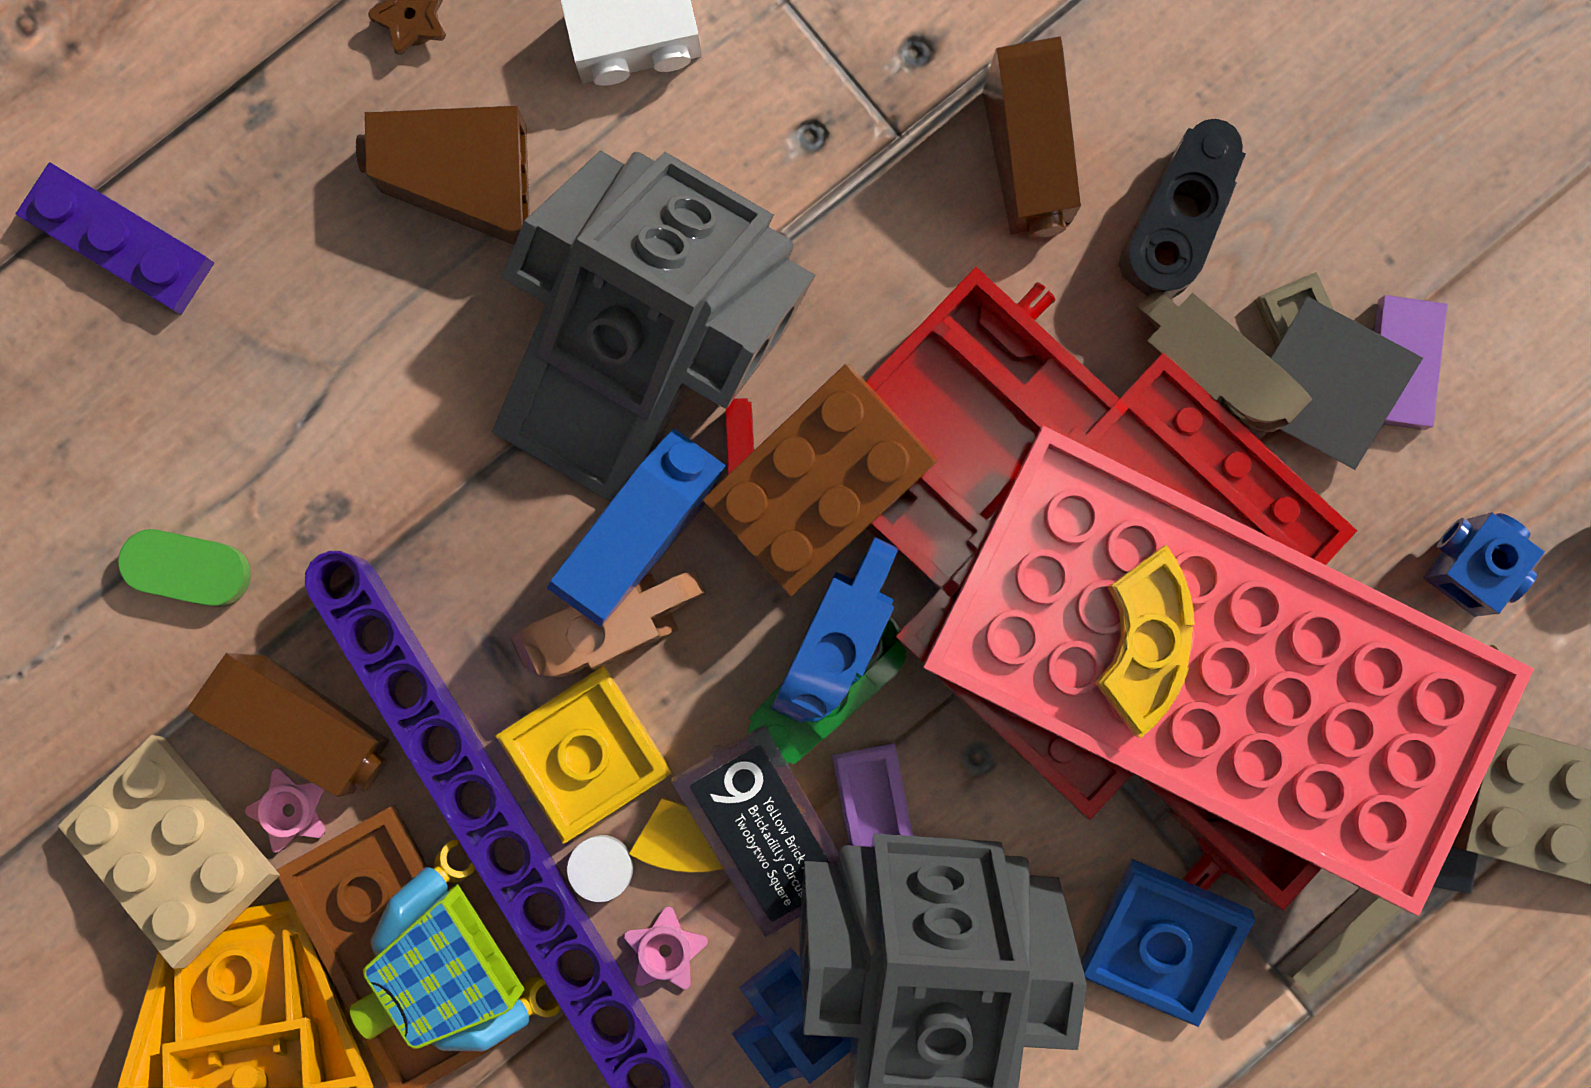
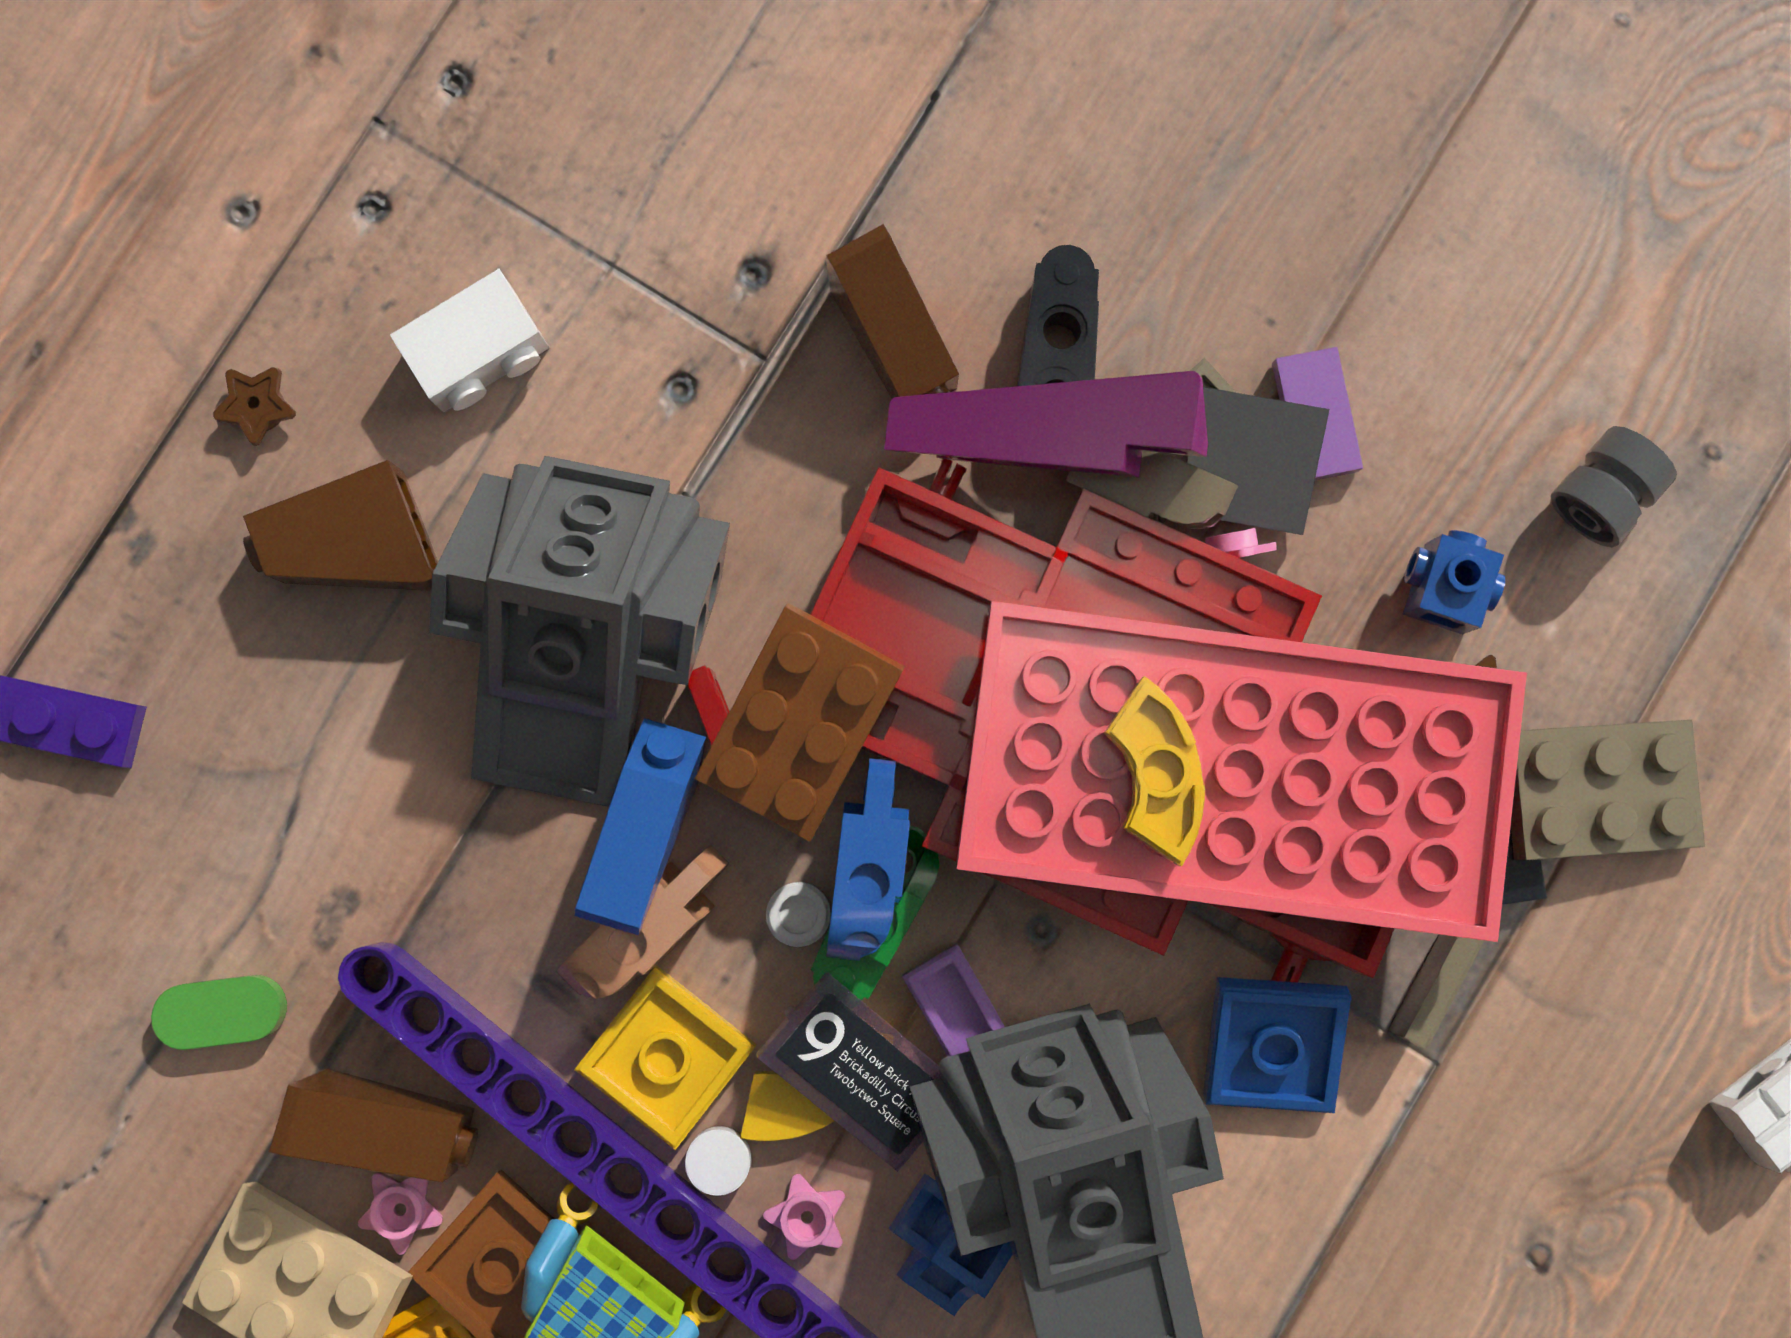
camera: 20 degrees left, 0 degrees up
none -> white tile [766,882,831,947]
none -> magenta wedge [884,371,1208,478]
none -> bright pink plate [1205,528,1276,558]

